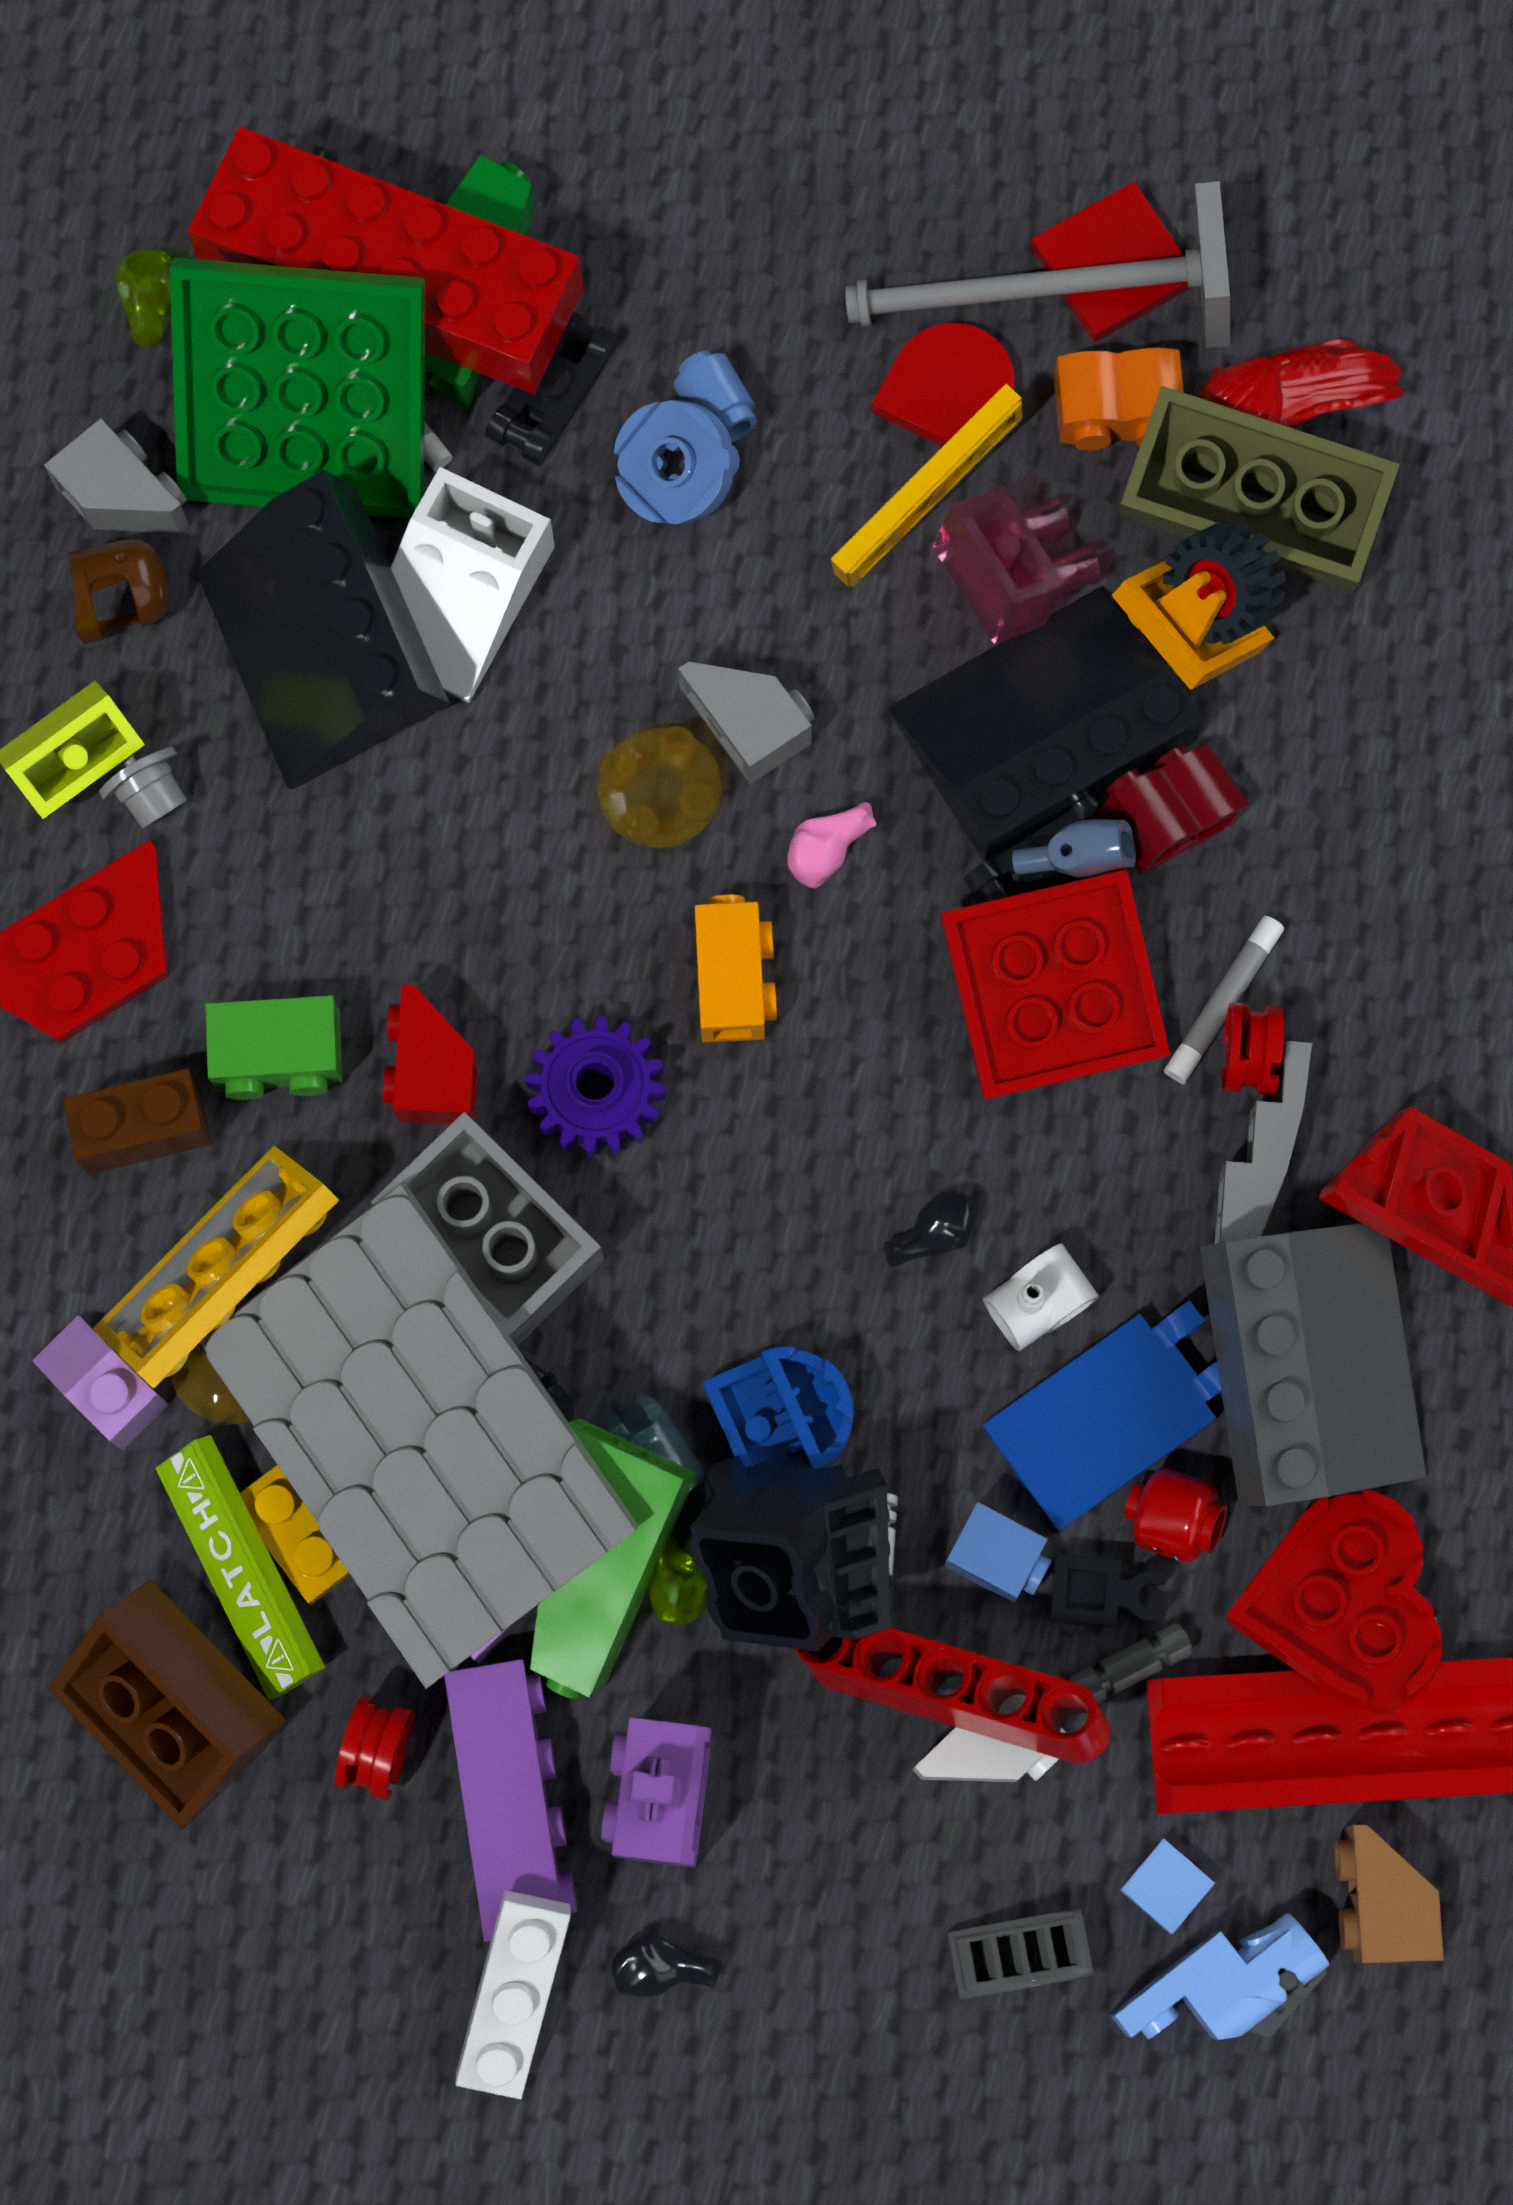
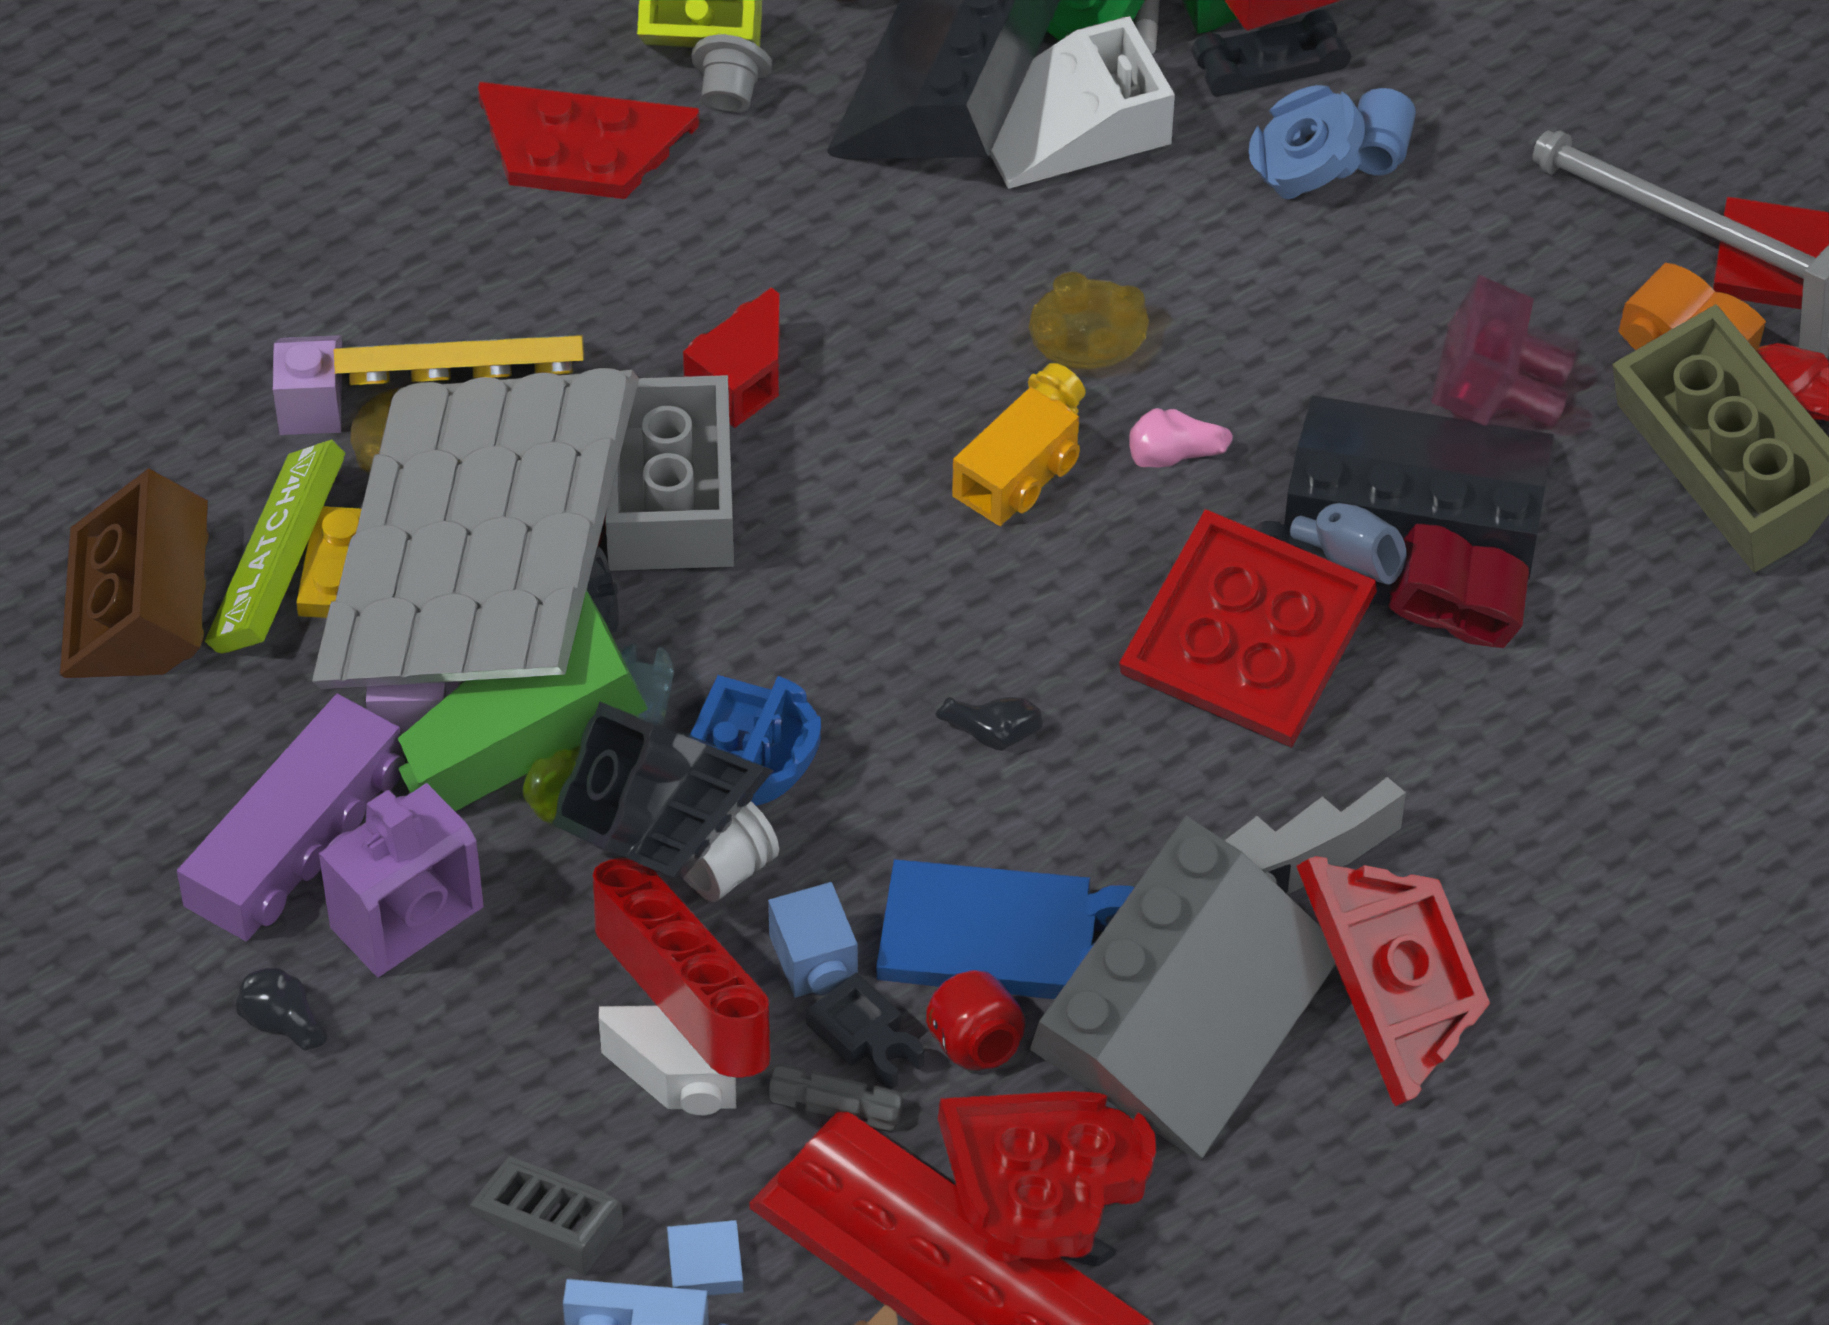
camera: 40 degrees right, 25 degrees down
reddish brown brick [62,1068,213,1175] -> none
bright green brick [205,995,343,1100] -> none
red wheel [334,1696,415,1801] -> none
white plate [455,1890,571,2099] -> none
dark purple gear [526,1016,666,1159] -> none
light grey slope [678,661,815,784] -> none
yellow tile [831,383,1022,588] -> none
red tile [871,323,1015,465] -> none
white piece [983,1243,1099,1351] -> none
plate [1112,521,1286,690] -> none
light grey bar [1163,916,1285,1084] -> none
red wheel [1221,1002,1284,1095] -> none
none -> yellow plate [1028,363,1085,415]

